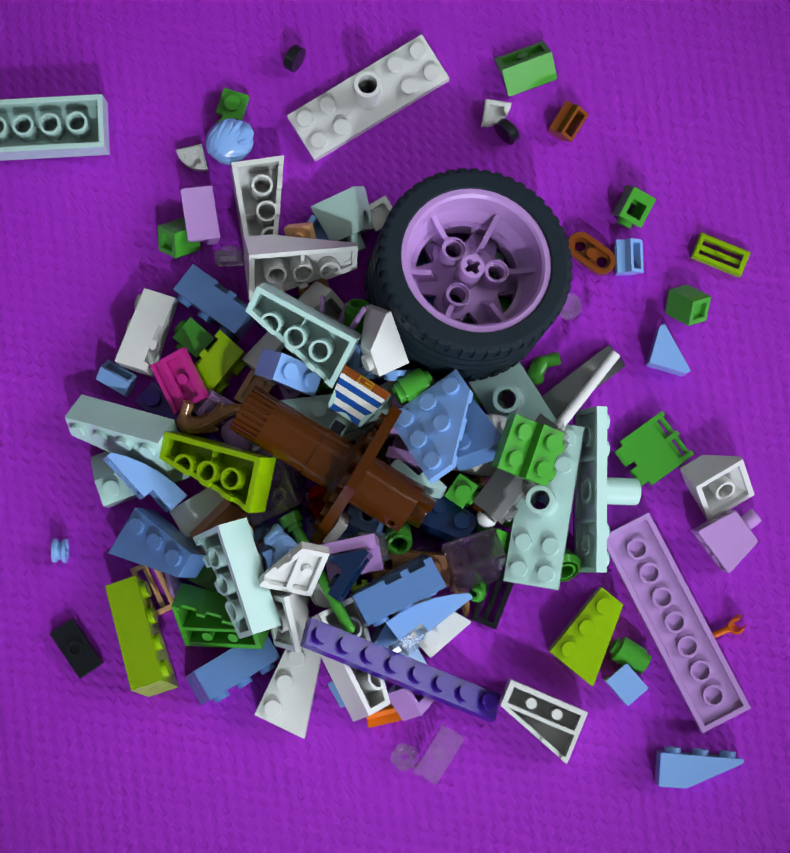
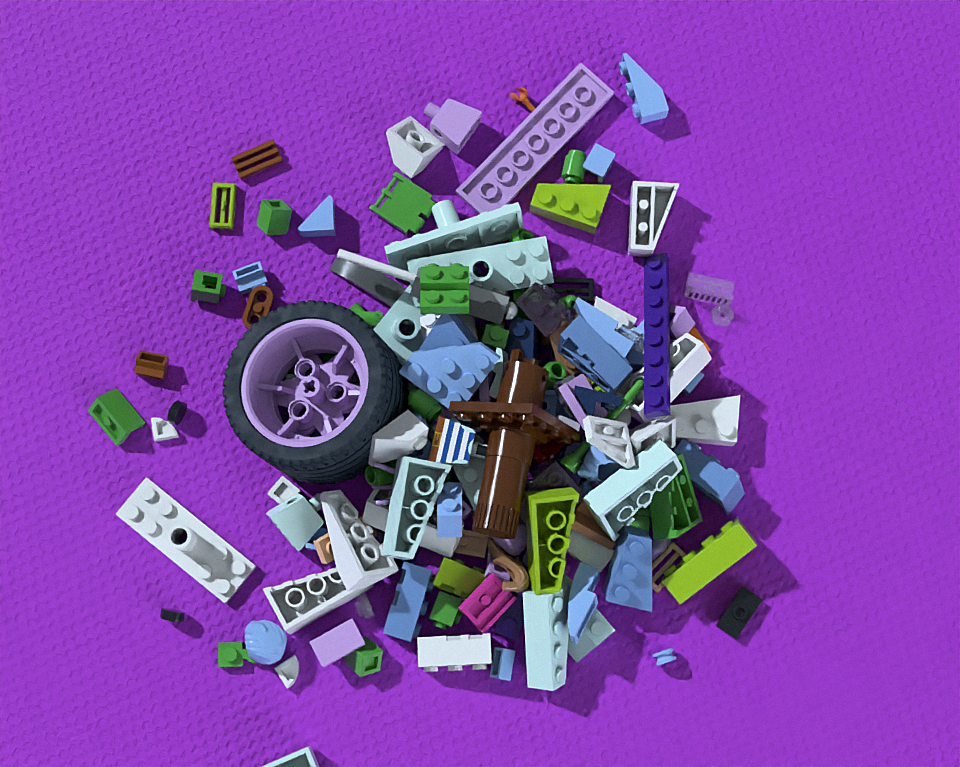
camera: 110 degrees left, 5 degrees down
none -> dark orange tile [231,140,283,180]

